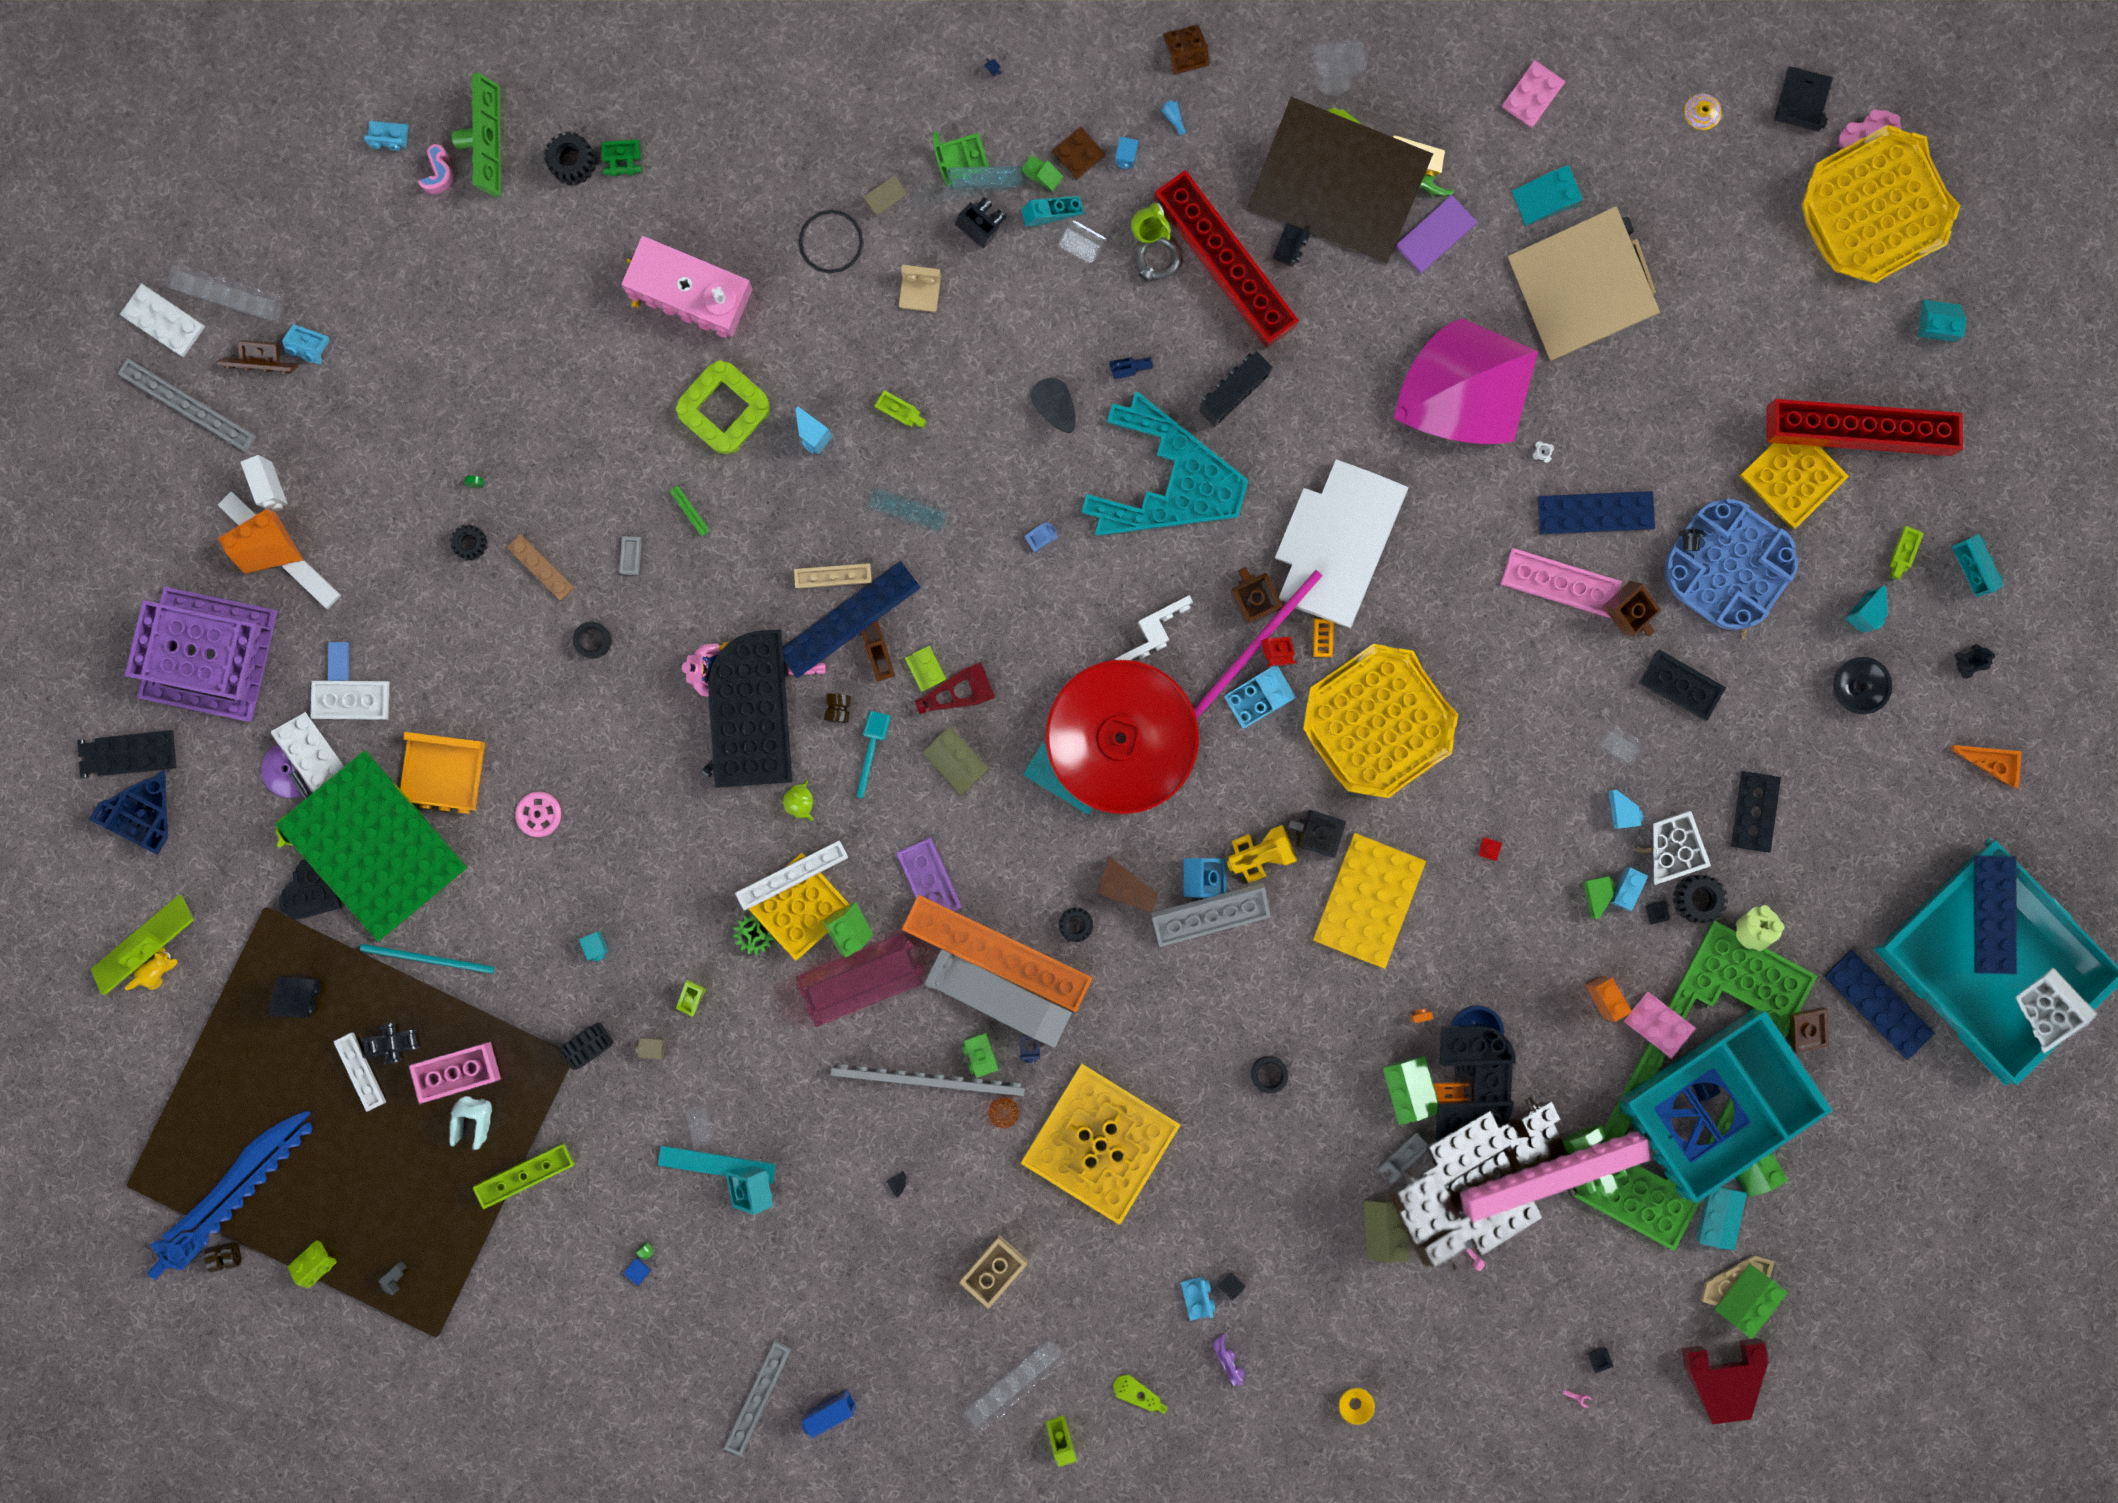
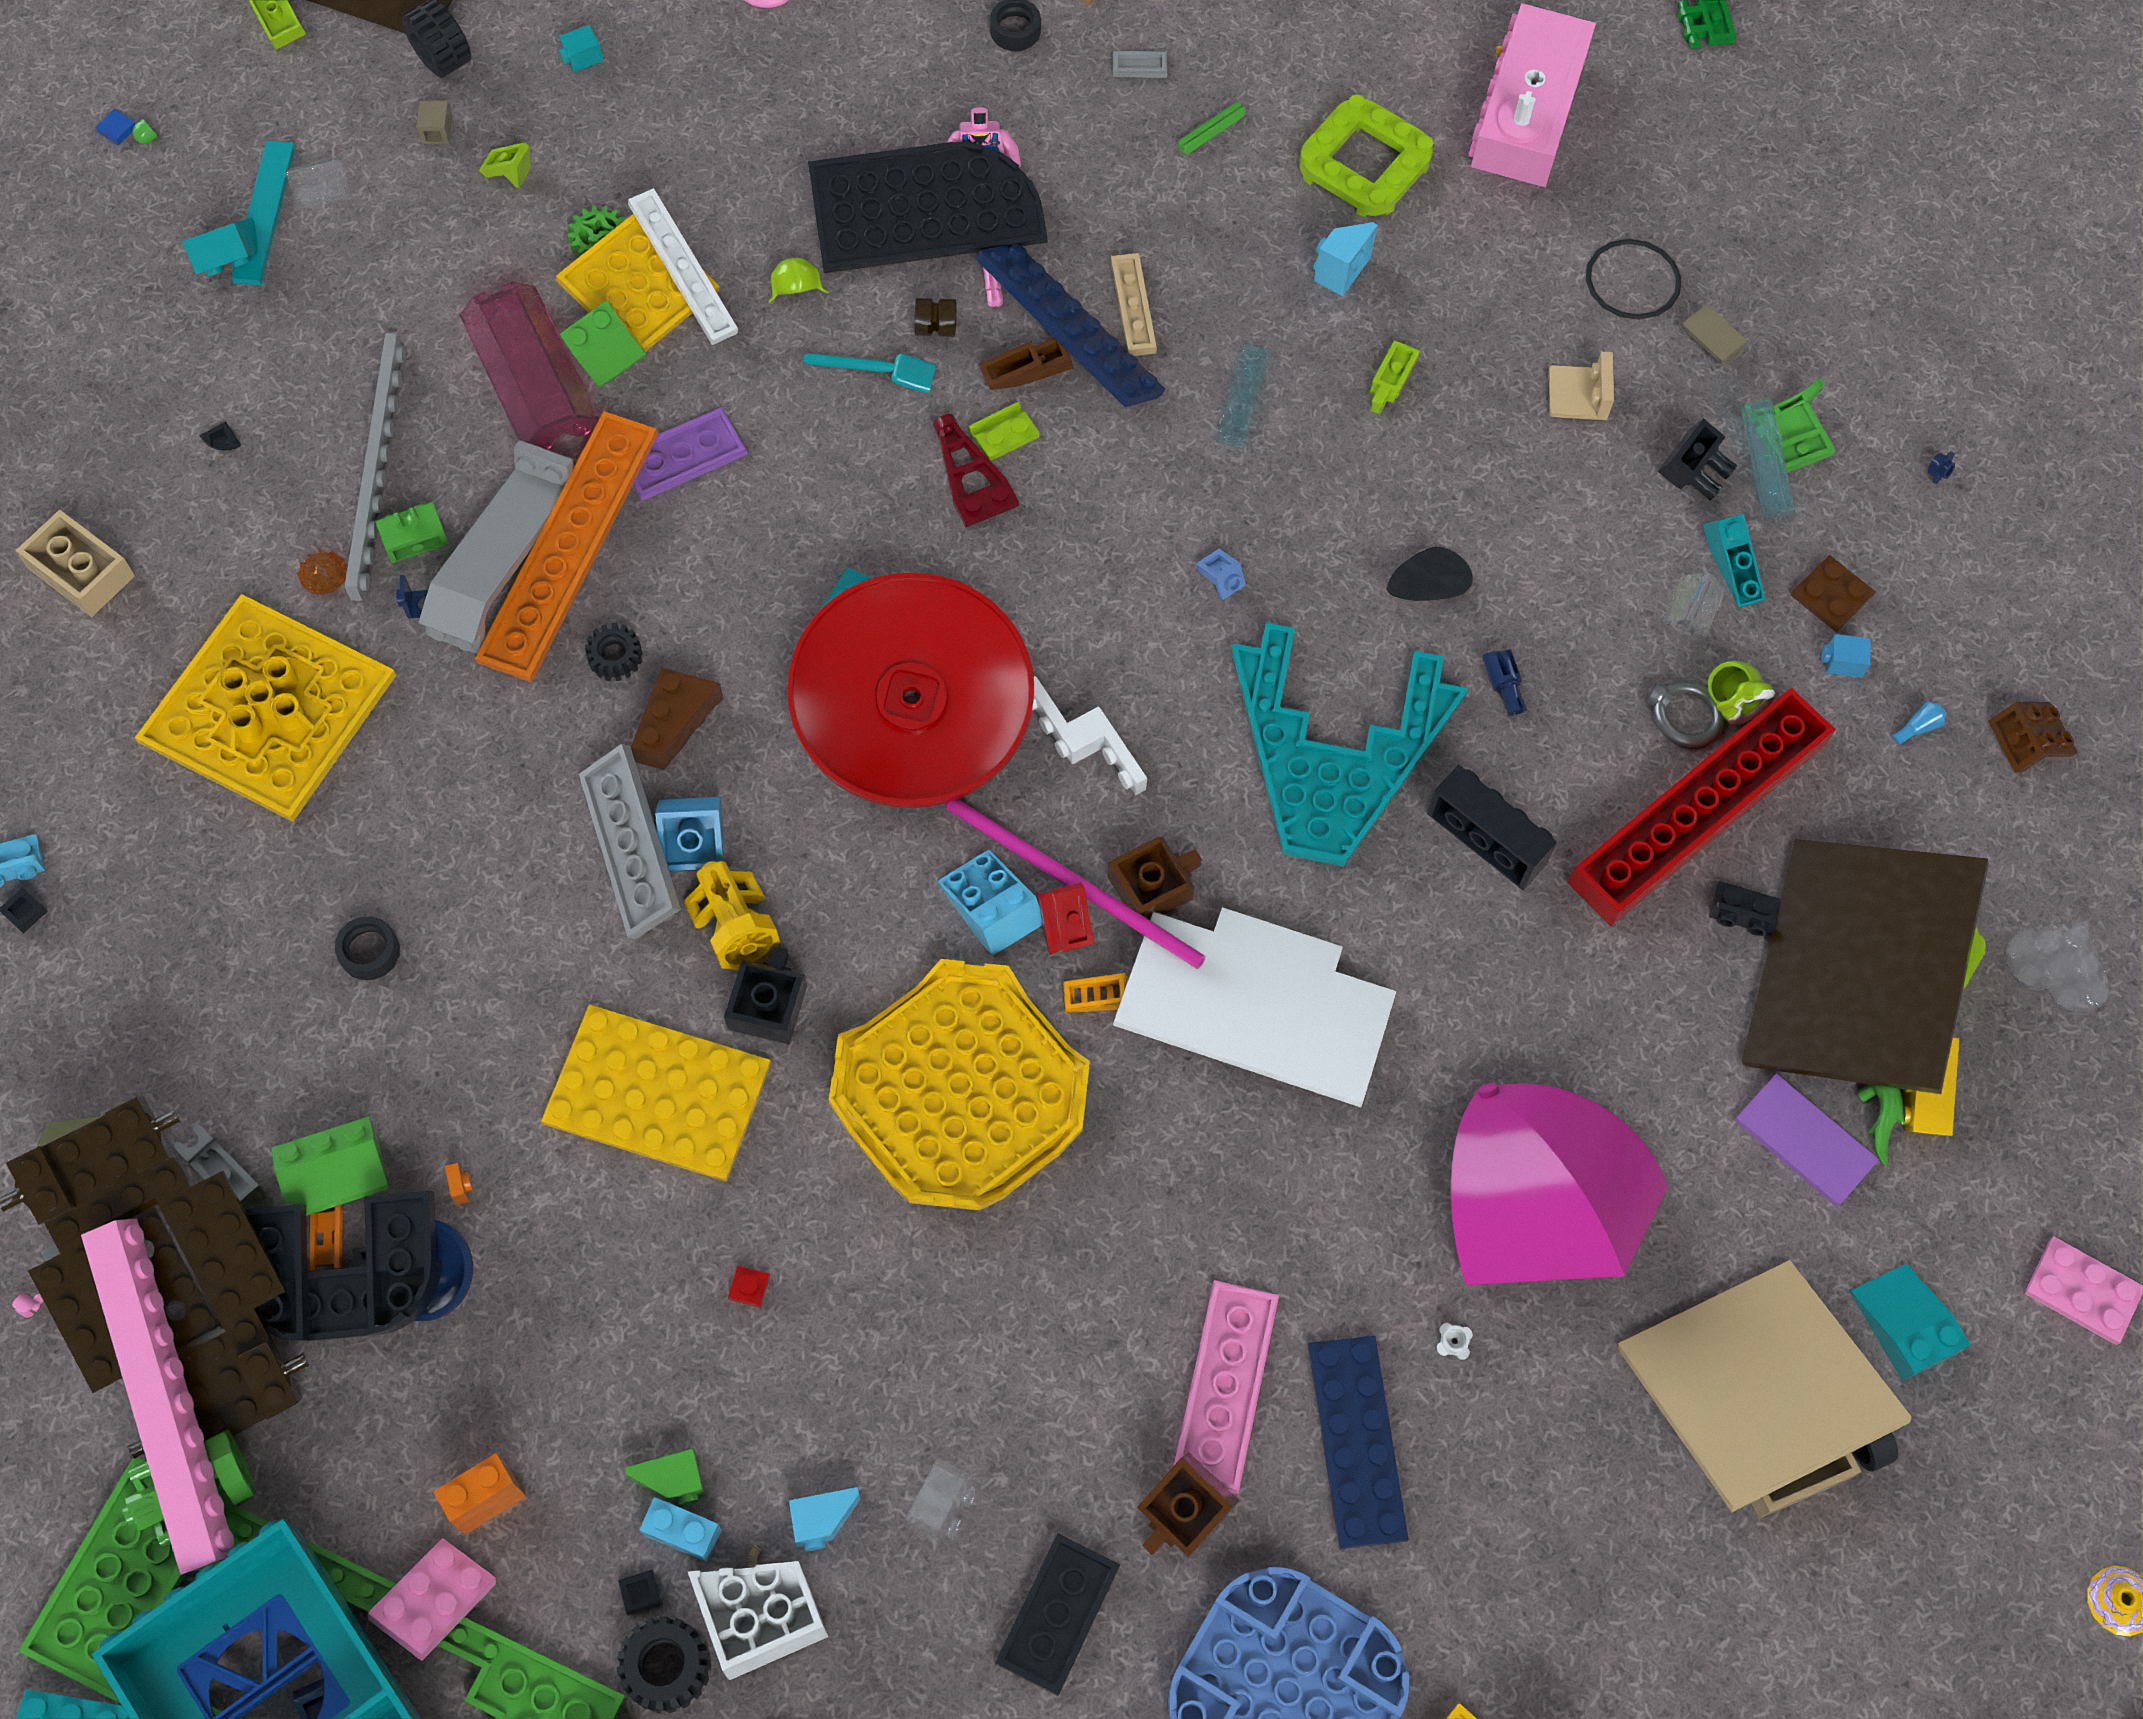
camera: 80 degrees right, 20 degrees down
olive slope [923,727,989,795] -> none
bright green slope [1021,155,1063,192] -> none
black piece [1678,527,1706,551] -> none

